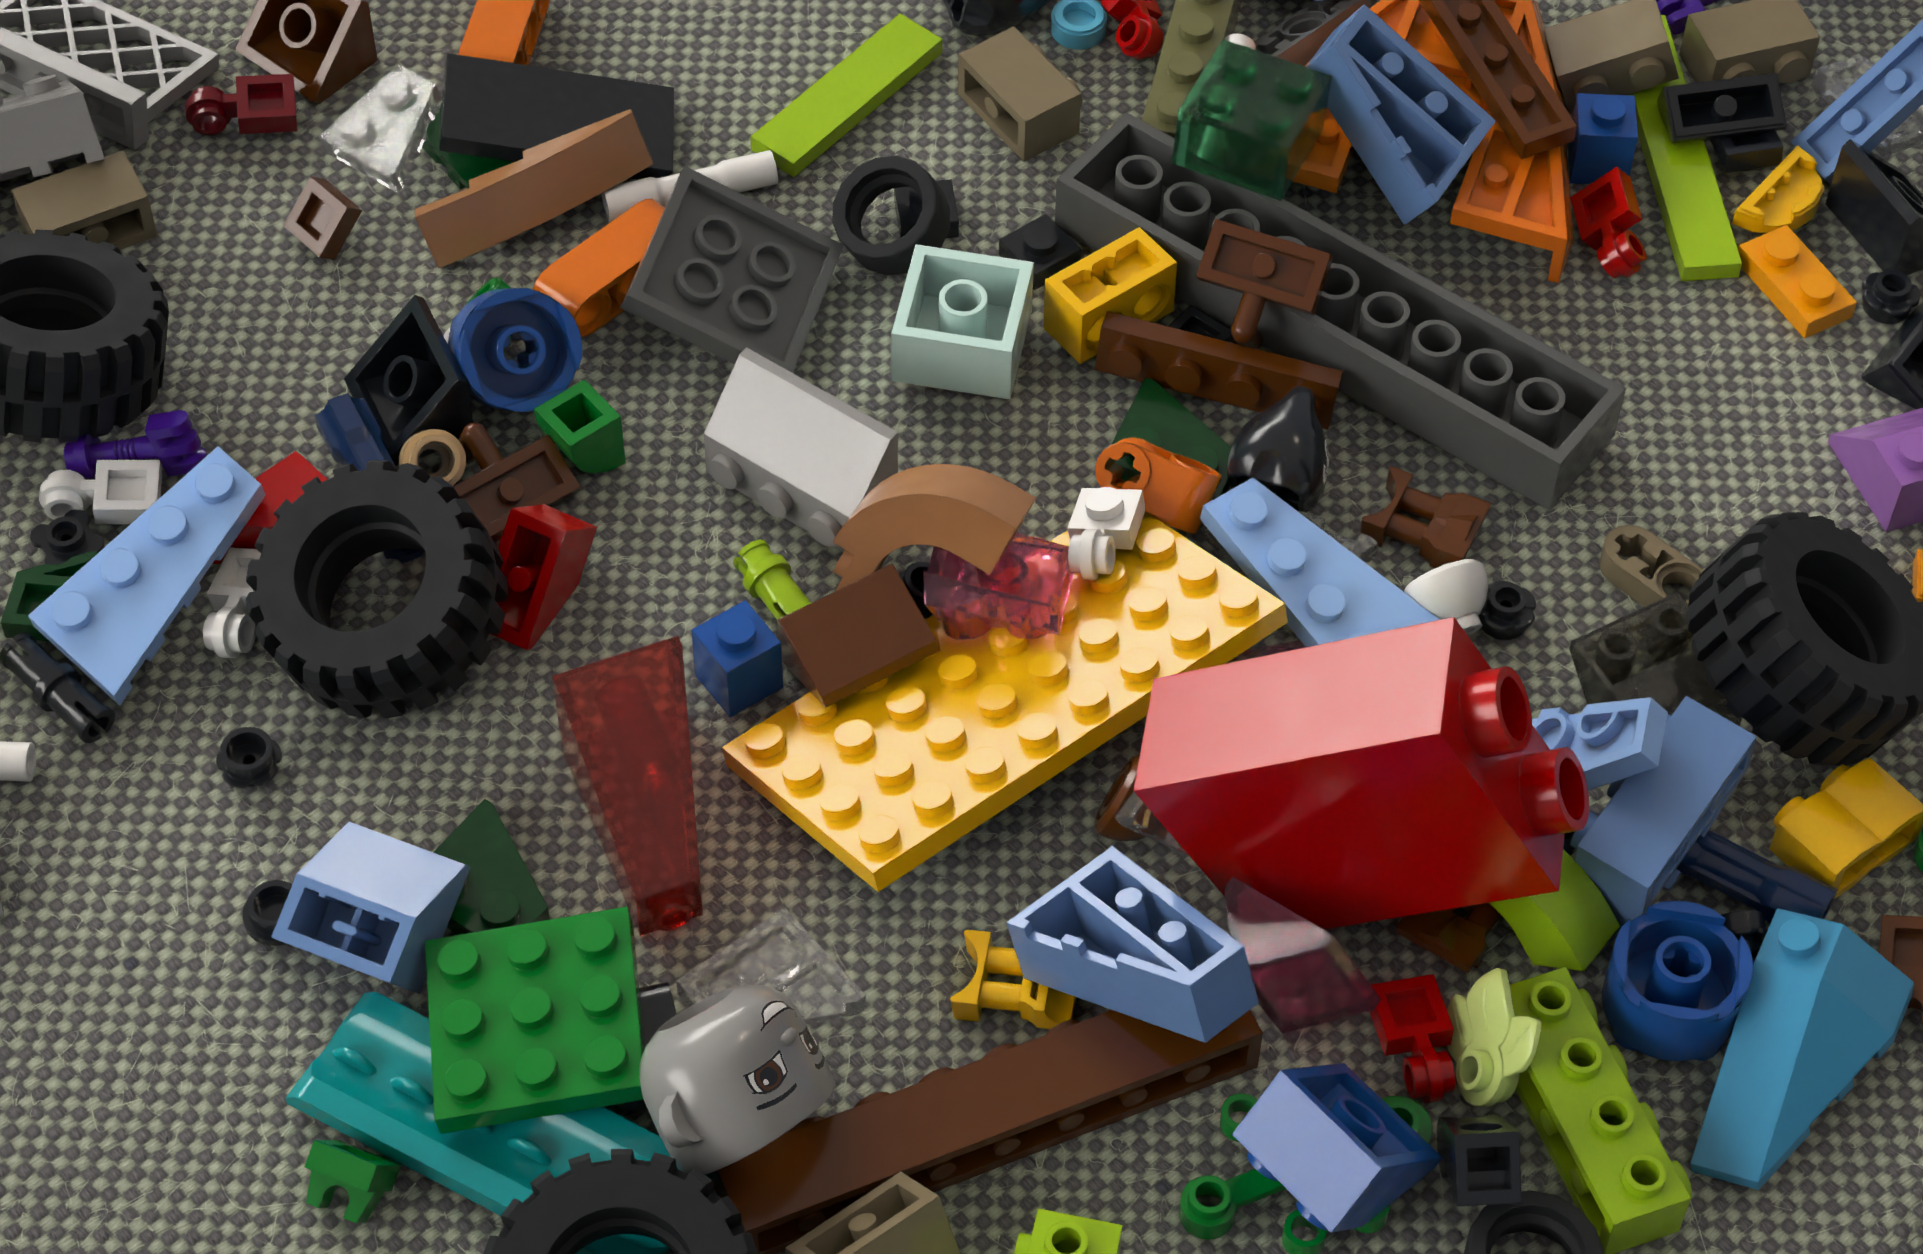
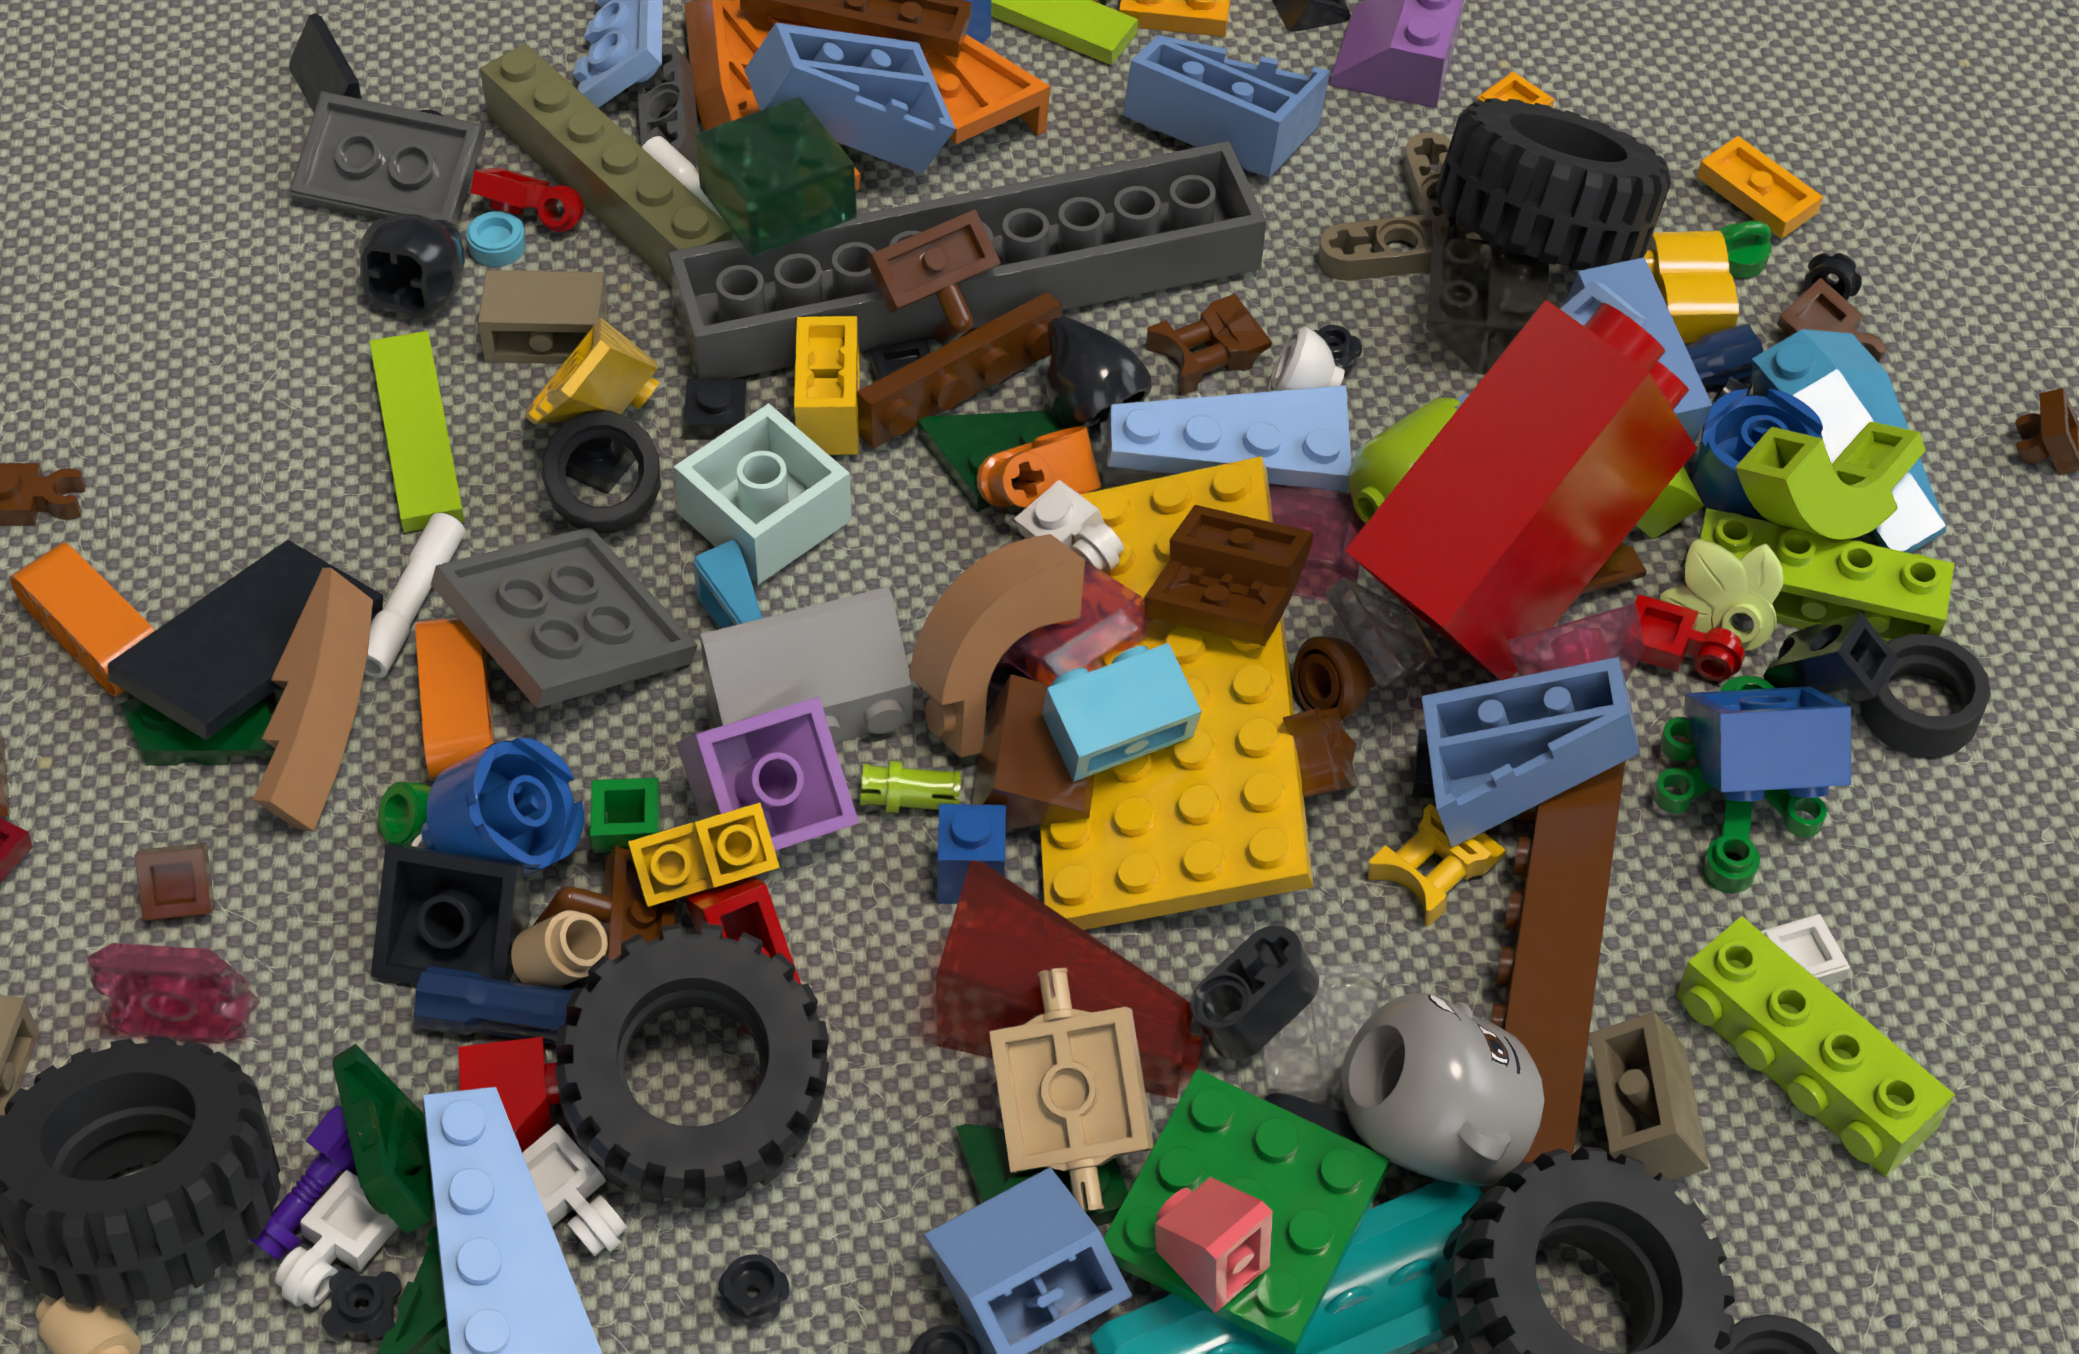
camera: 55 degrees left, 0 degrees up
clear wing [318,64,442,193] -> none
red plate [1570,167,1647,279] -> none
none -> clear pink slope [87,943,261,1044]
none -> dark green wing [332,1044,433,1234]
none -> yellow wedge [525,317,659,424]
none -> yellow slope [628,802,780,907]
none -> medium lavender slope [676,697,859,850]
none -> dark azure slope [693,540,762,629]
none -> tan plate [989,968,1154,1212]
none -> medium azure brick [1042,643,1202,782]
none -> medium blue wedge [1123,35,1330,178]
none -> reddish brown slope [1144,505,1313,646]
none -> coral slope [1155,1177,1273,1313]
none -> black beam [1190,926,1319,1060]
none -> reddish brown piece [1283,708,1358,797]
none -> lime arch [1735,421,1926,540]

